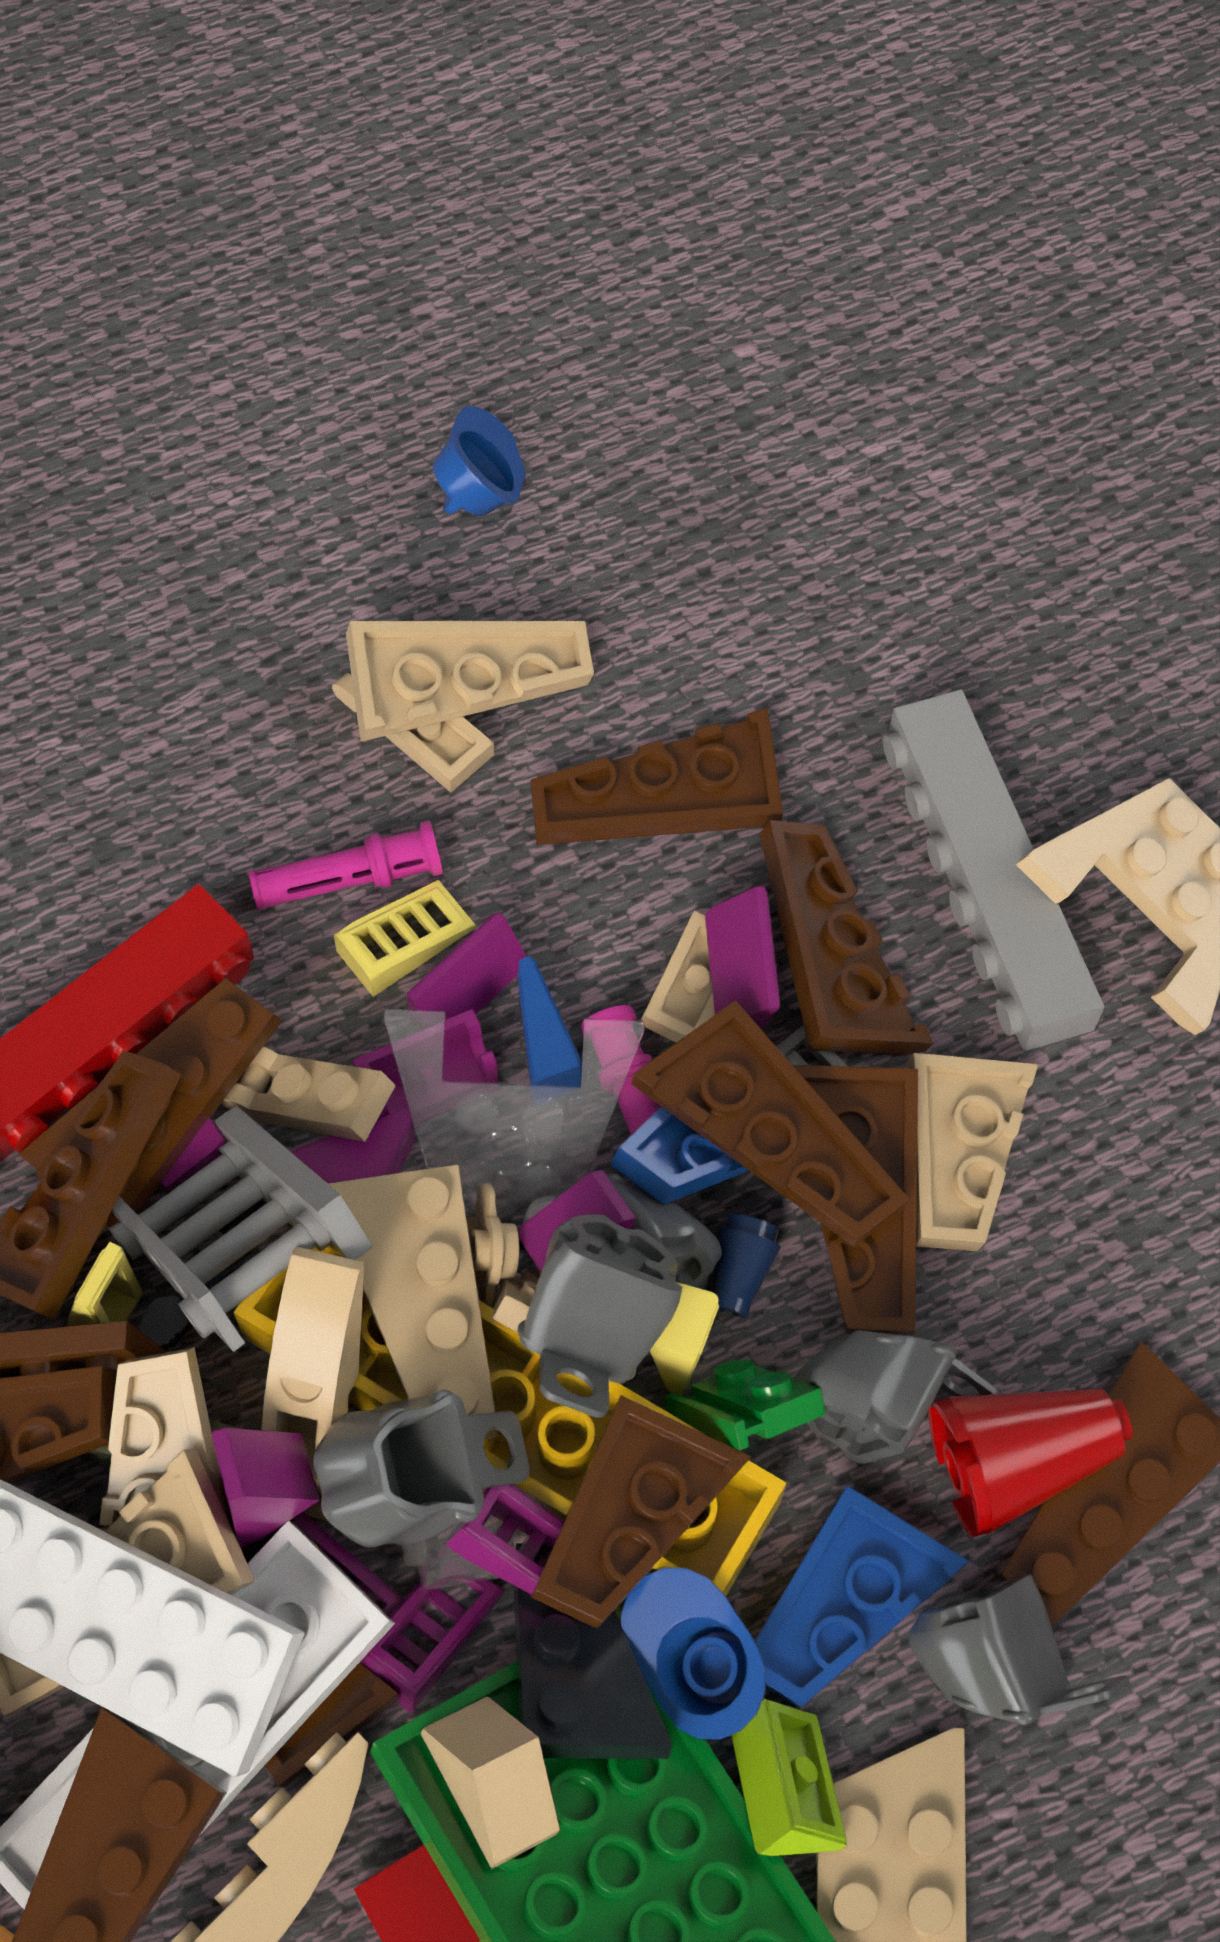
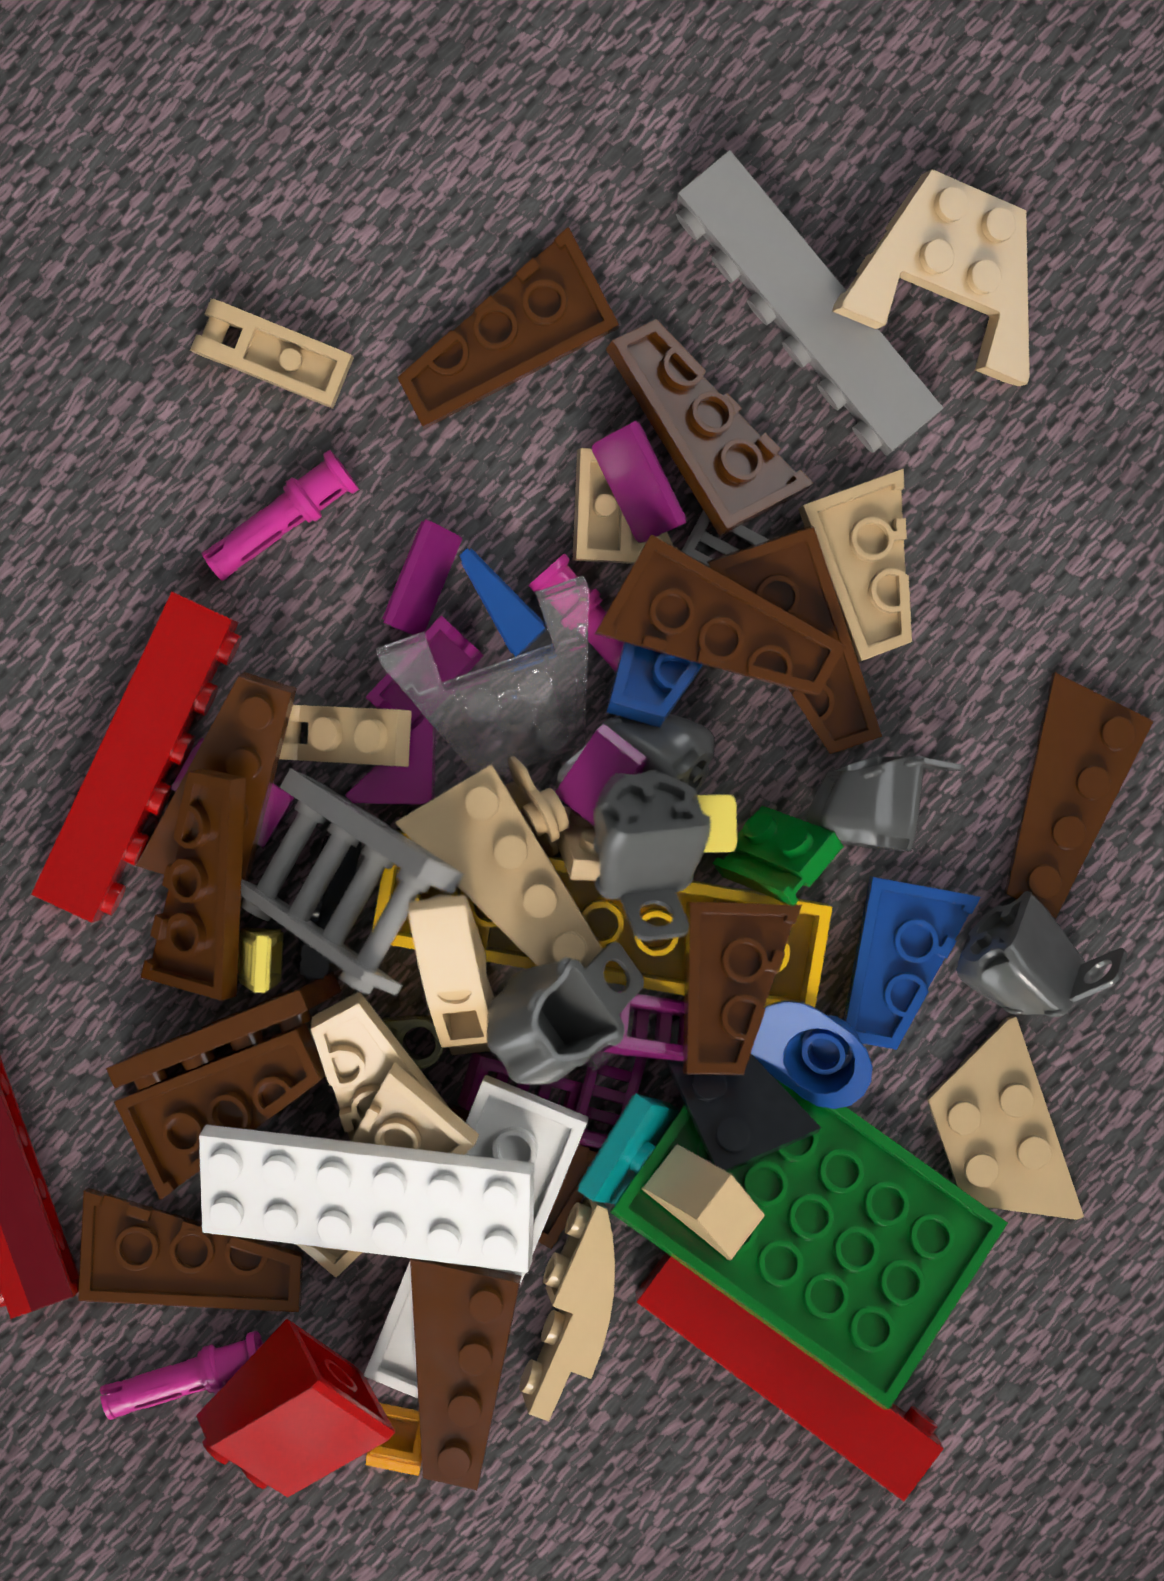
camera: 20 degrees left, 25 degrees up
magenta slope [211,1428,320,1548] -> none
light yellow slope [334,880,476,997] -> none
tan wing [346,621,594,742] -> none
blue piece [433,406,526,516] -> none
dark blue cone [712,1214,781,1318] -> none
lime slope [731,1698,847,1856] -> none
red cone [928,1388,1133,1537] -> none
none -> teal plate [577,1094,680,1204]

